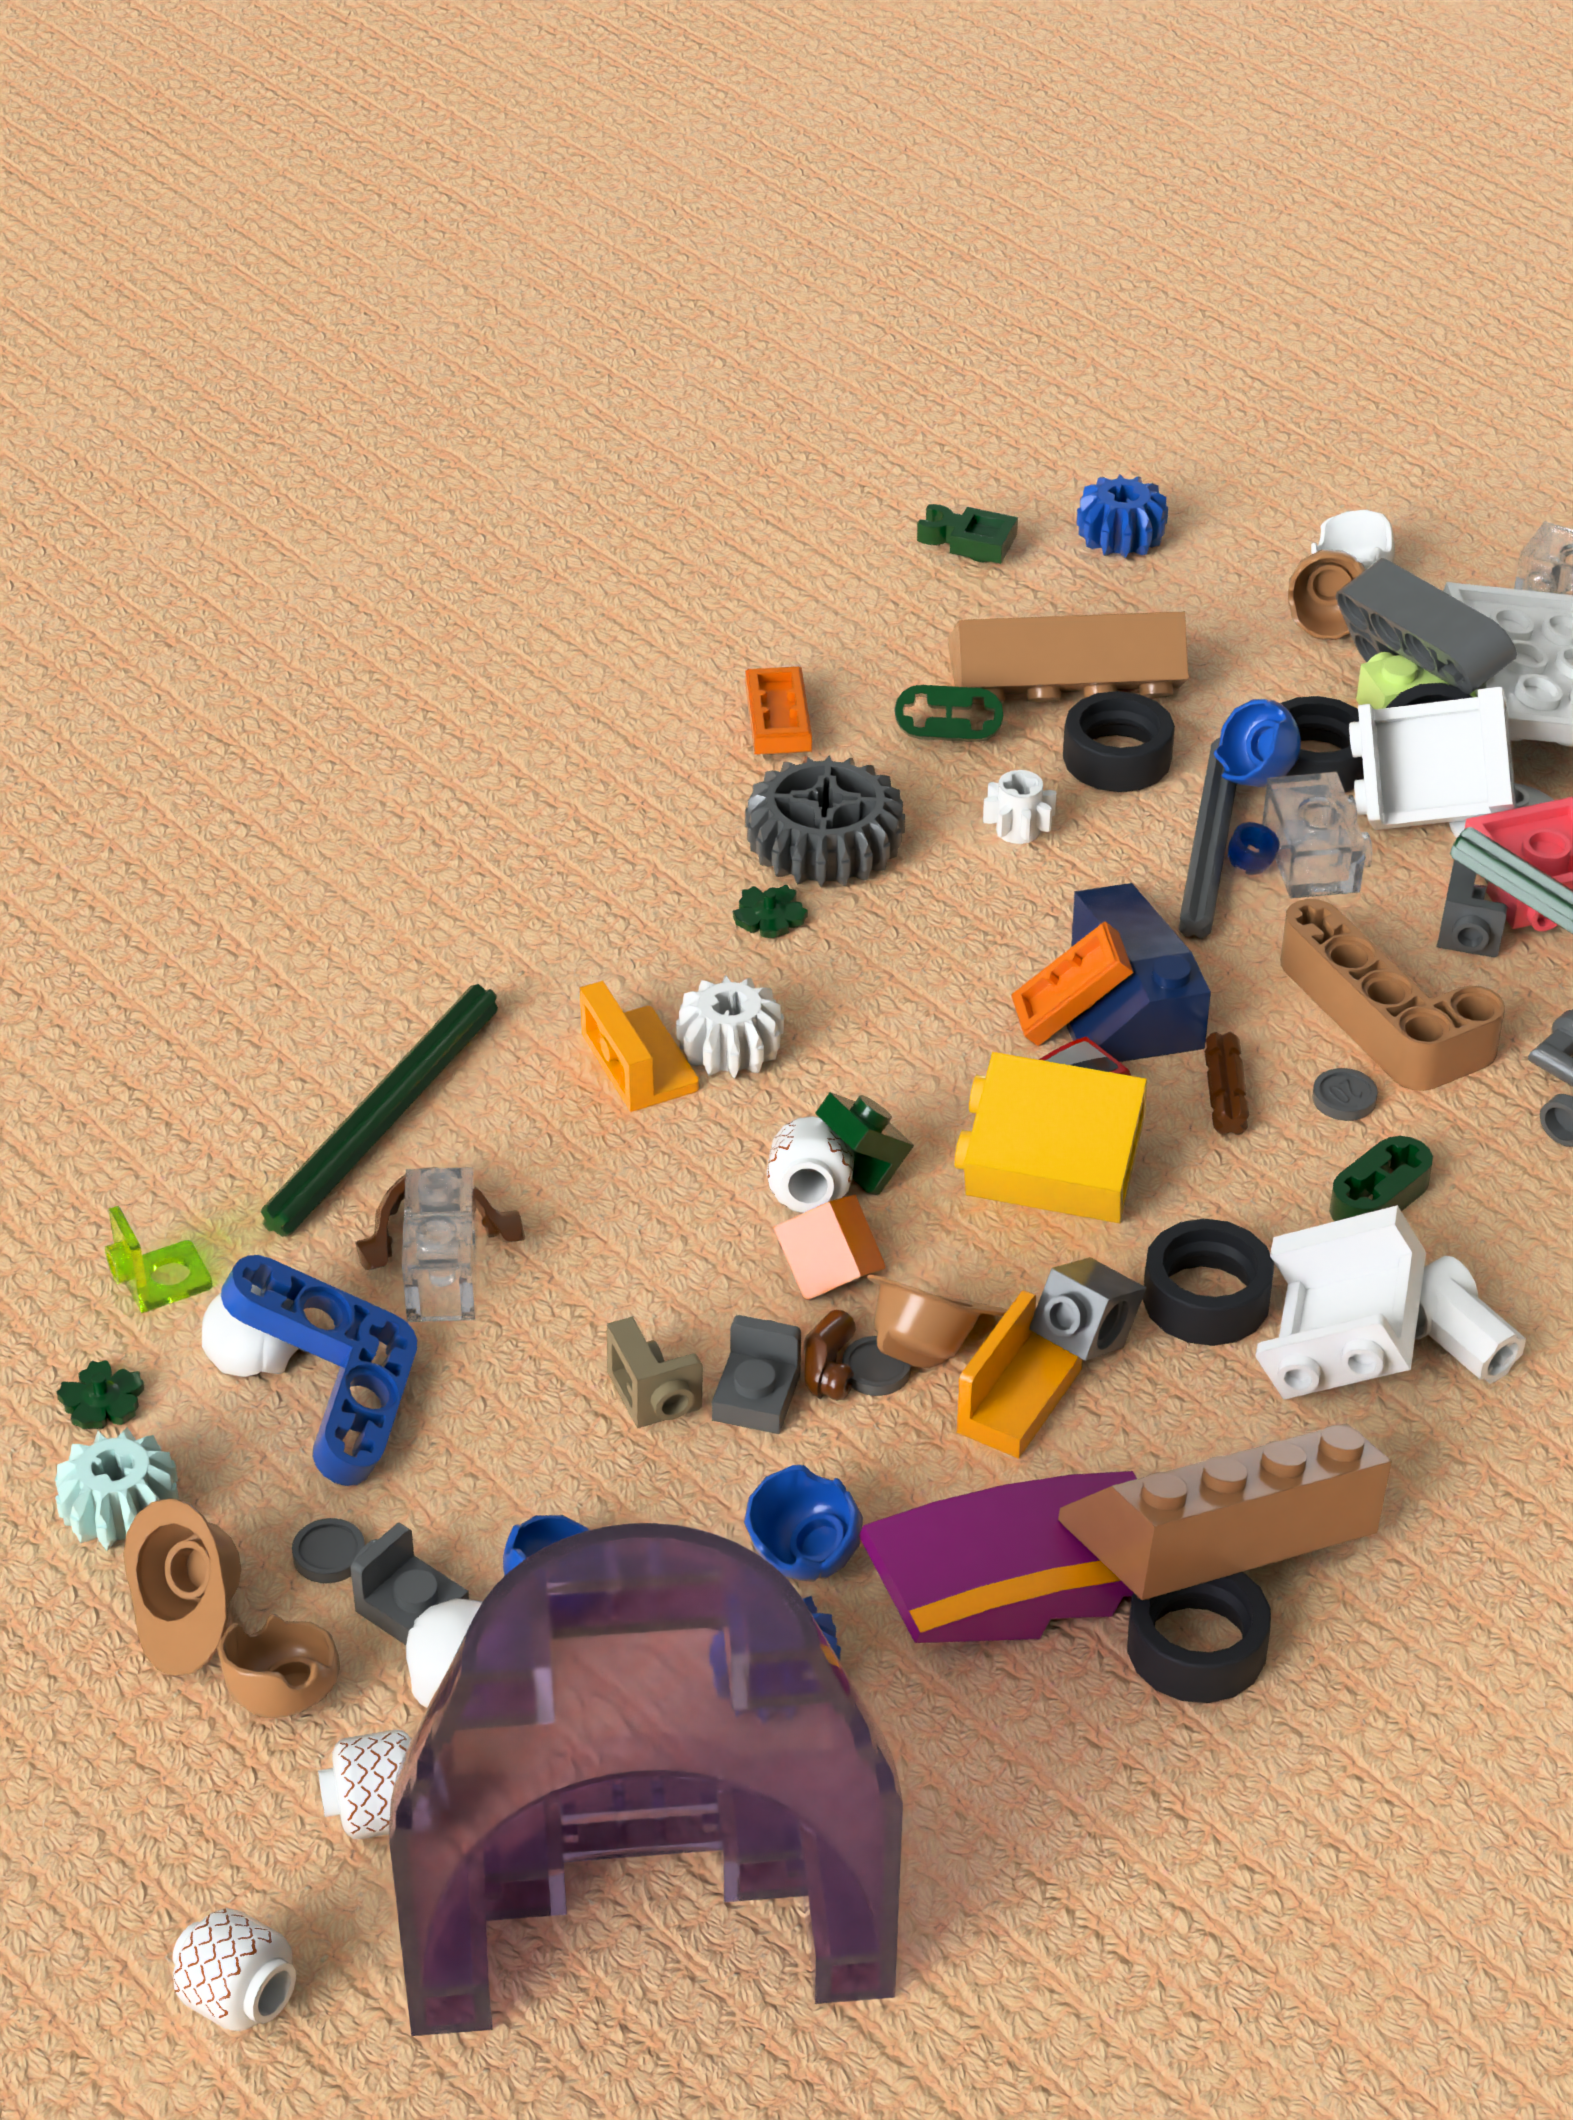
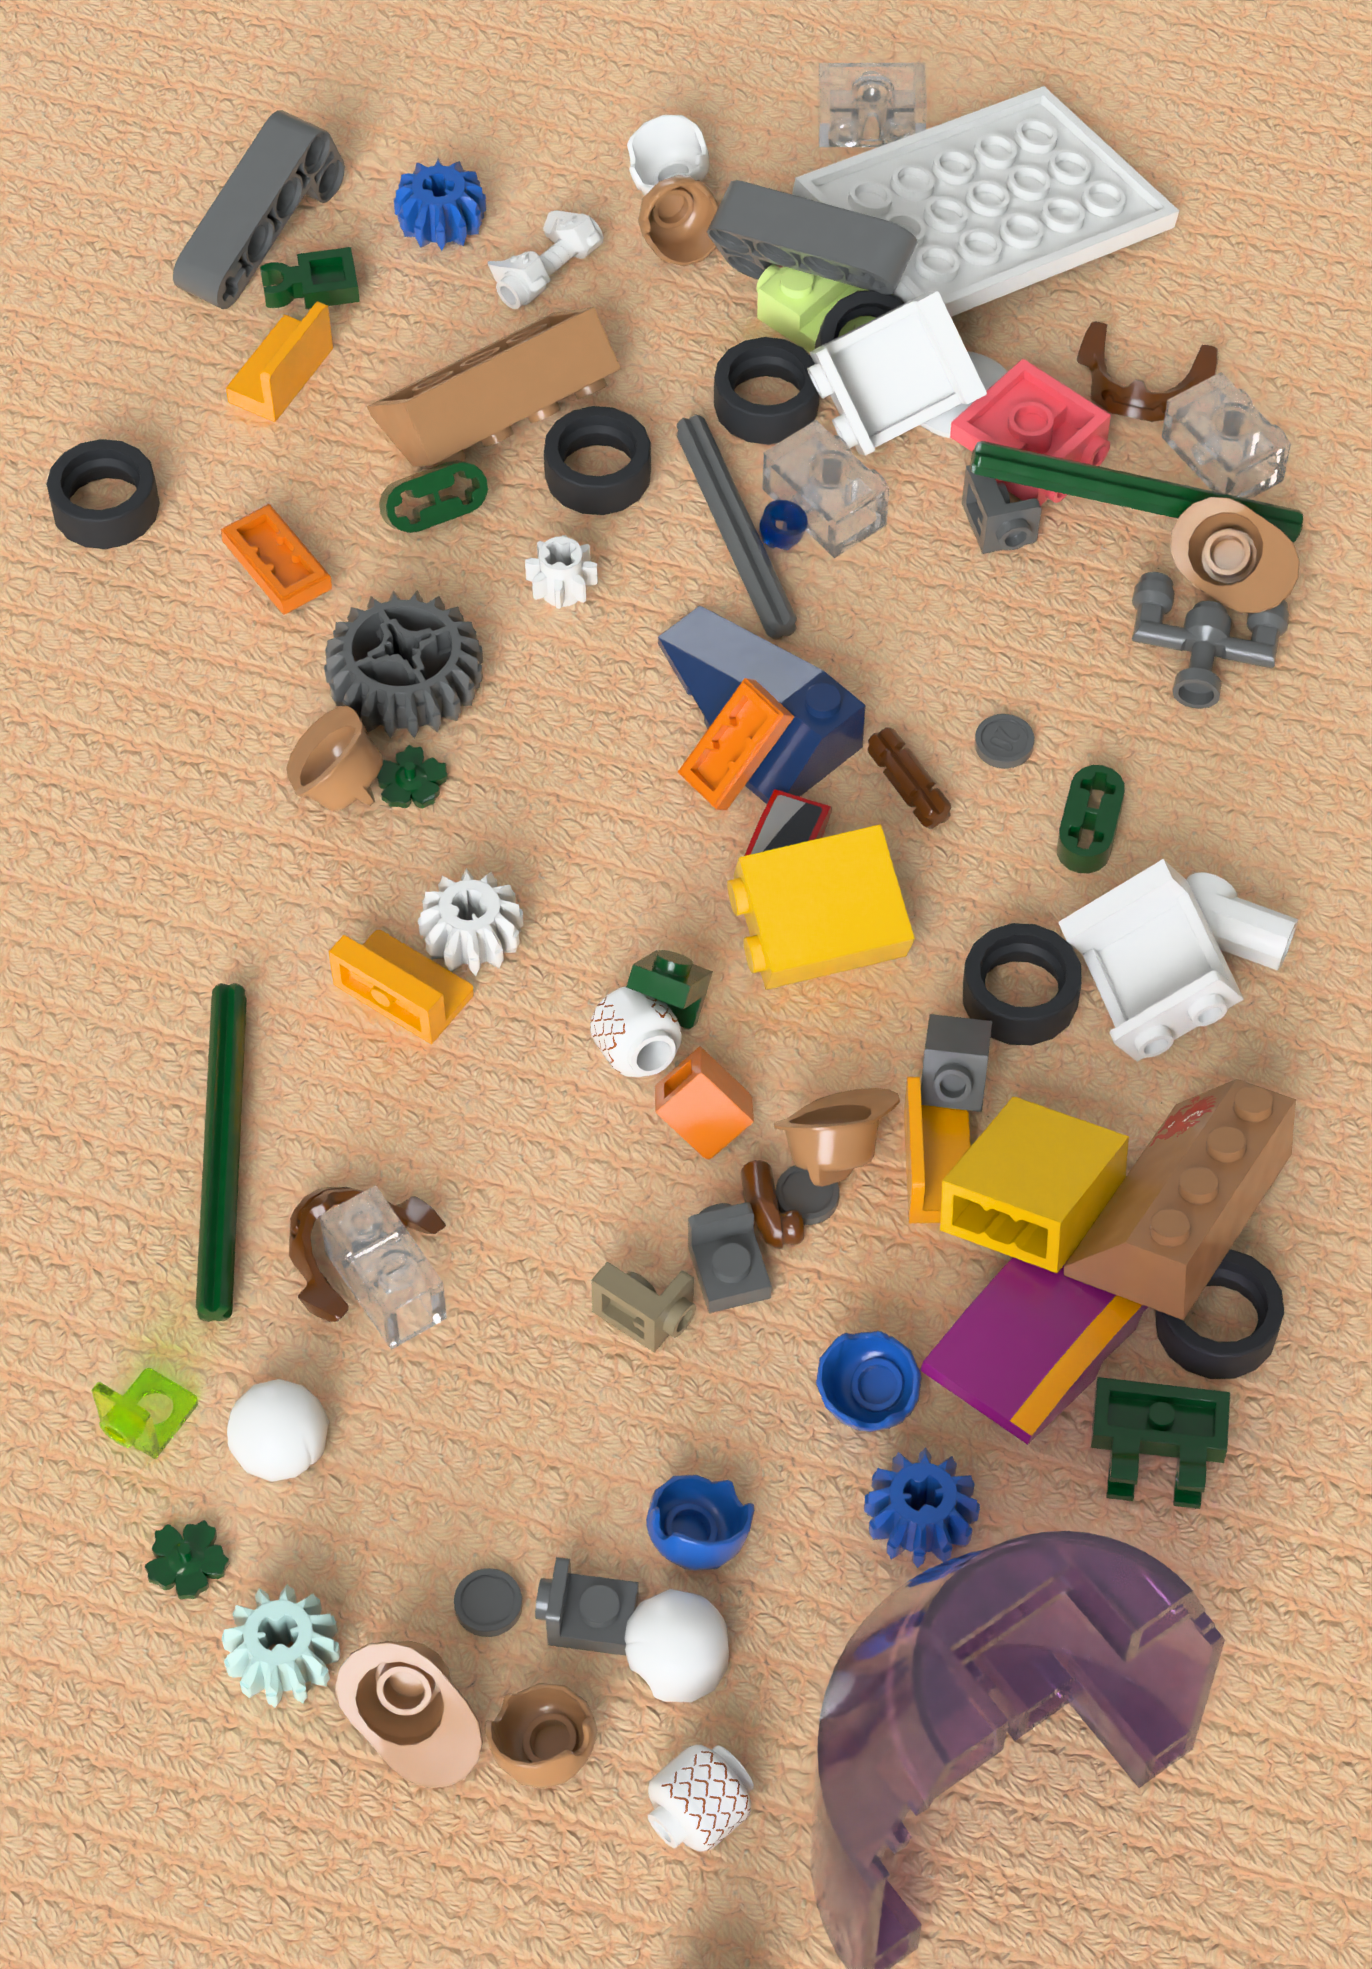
camera: 30 degrees left, 15 degrees up
blue beam [221,1255,418,1486] -> none
blue hair [1214,699,1301,788] -> none
medium nougat beam [1280,899,1505,1091] -> none
none -> black tyre [46,439,160,549]
none -> dark grey beam [173,110,345,309]
none -> light orange panel [226,301,333,422]
none -> medium nougat piece [286,706,383,812]
none -> white piece [488,210,604,309]
none -> yellow brick [940,1096,1129,1273]
none -> dark green plate [1091,1377,1230,1509]

